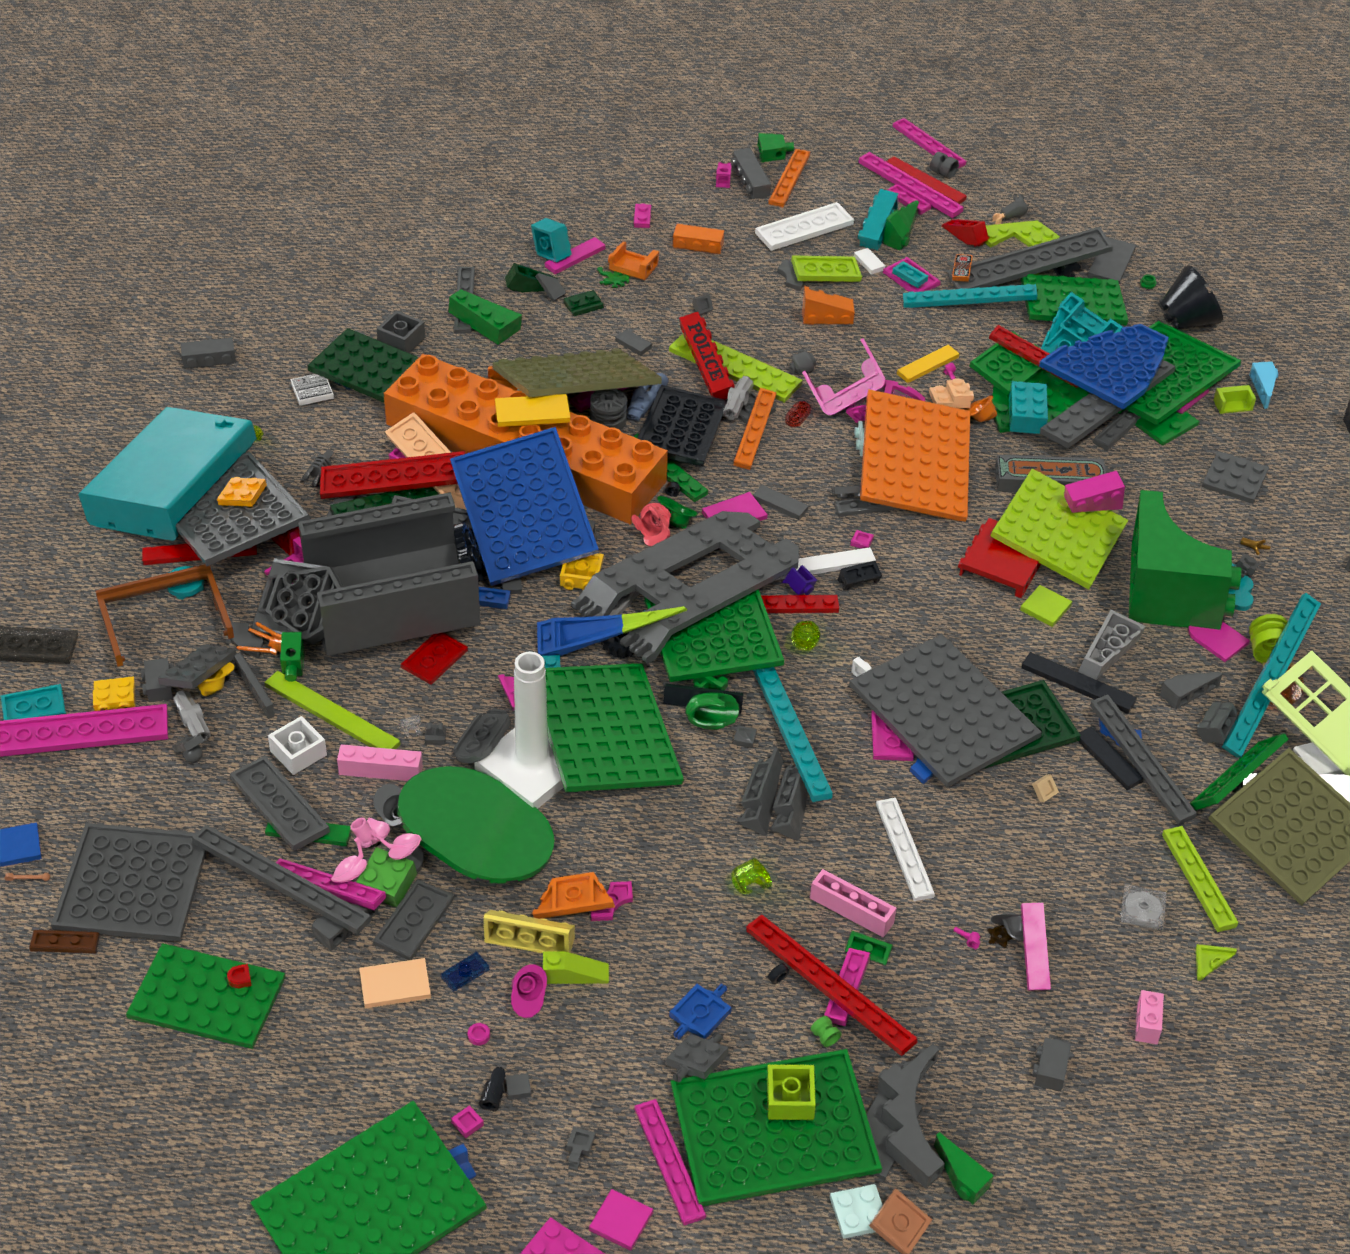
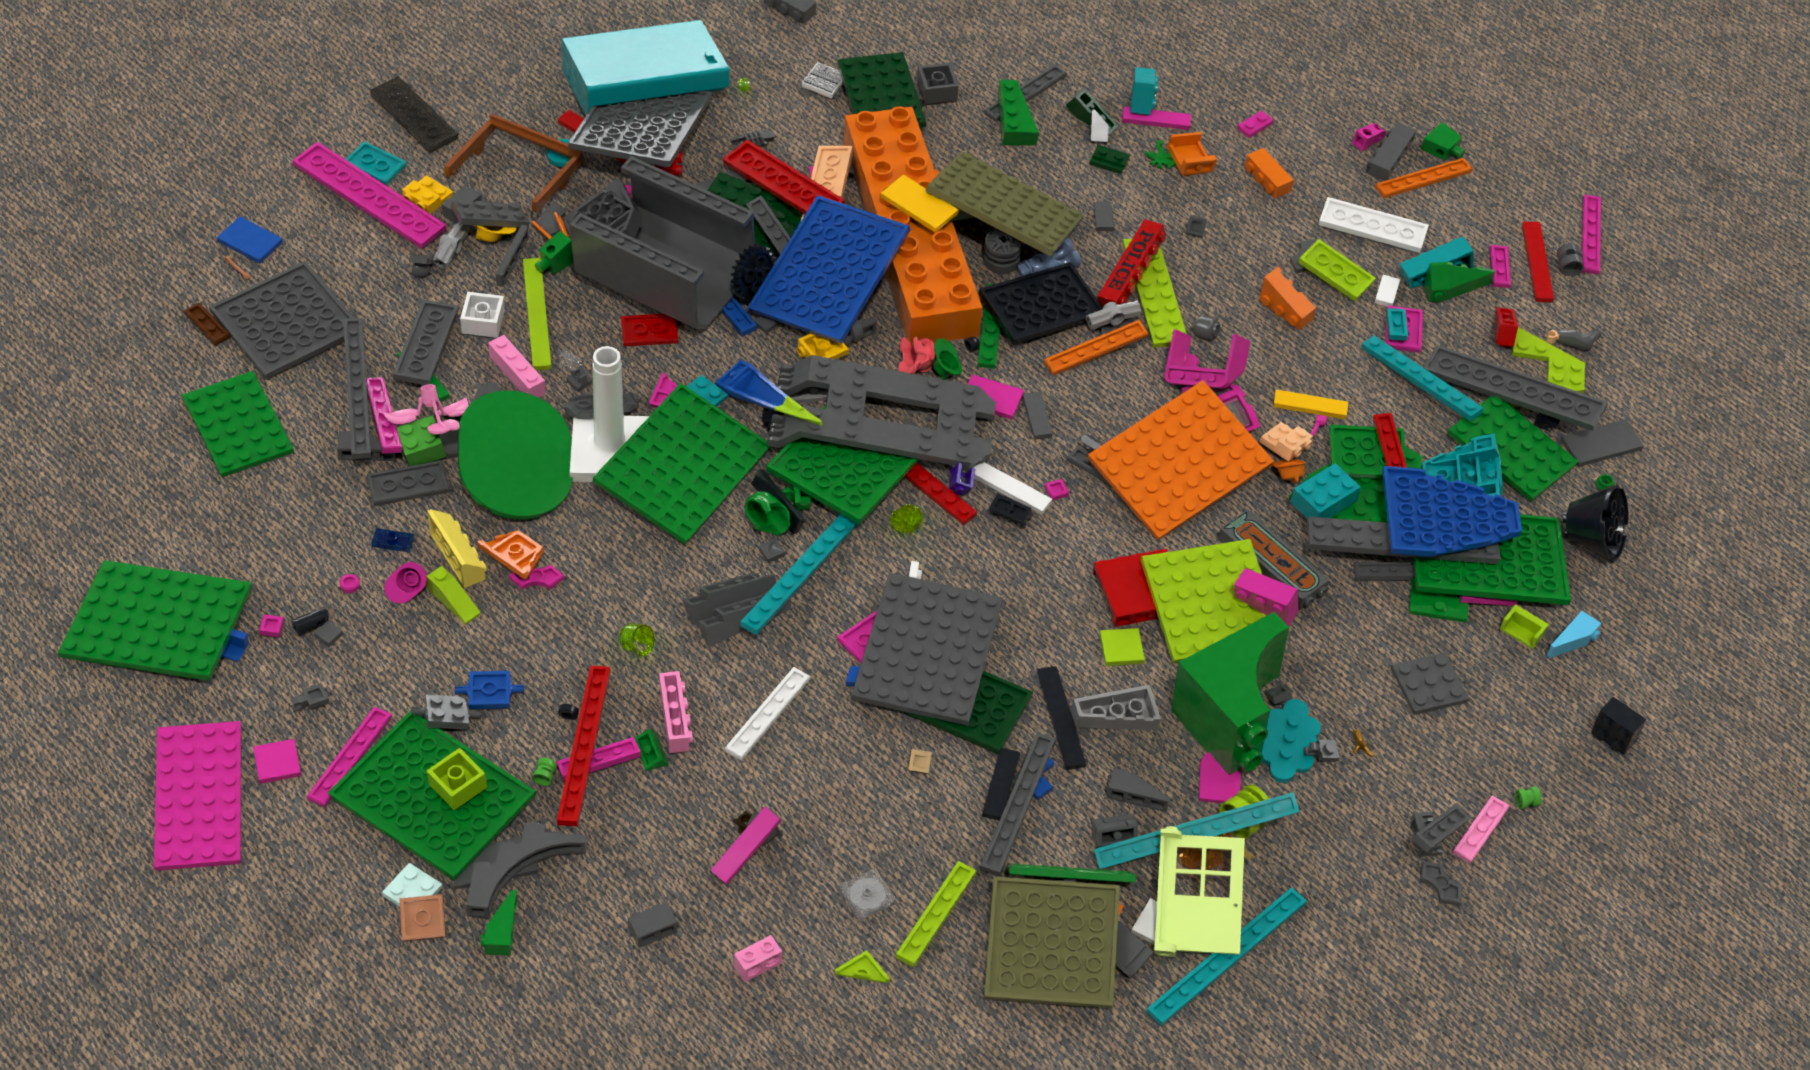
camera: 45 degrees right, 5 degrees up
light orange plate [217,477,267,507] -> none
red tile [227,964,252,988] -> none
light nougat tile [359,958,431,1008] -> none
clear red plate [785,401,811,427] -> none
dark pink plate [859,152,964,218] -> none
tile [952,254,972,281] -> none
dark pink hand [953,927,980,949] -> none

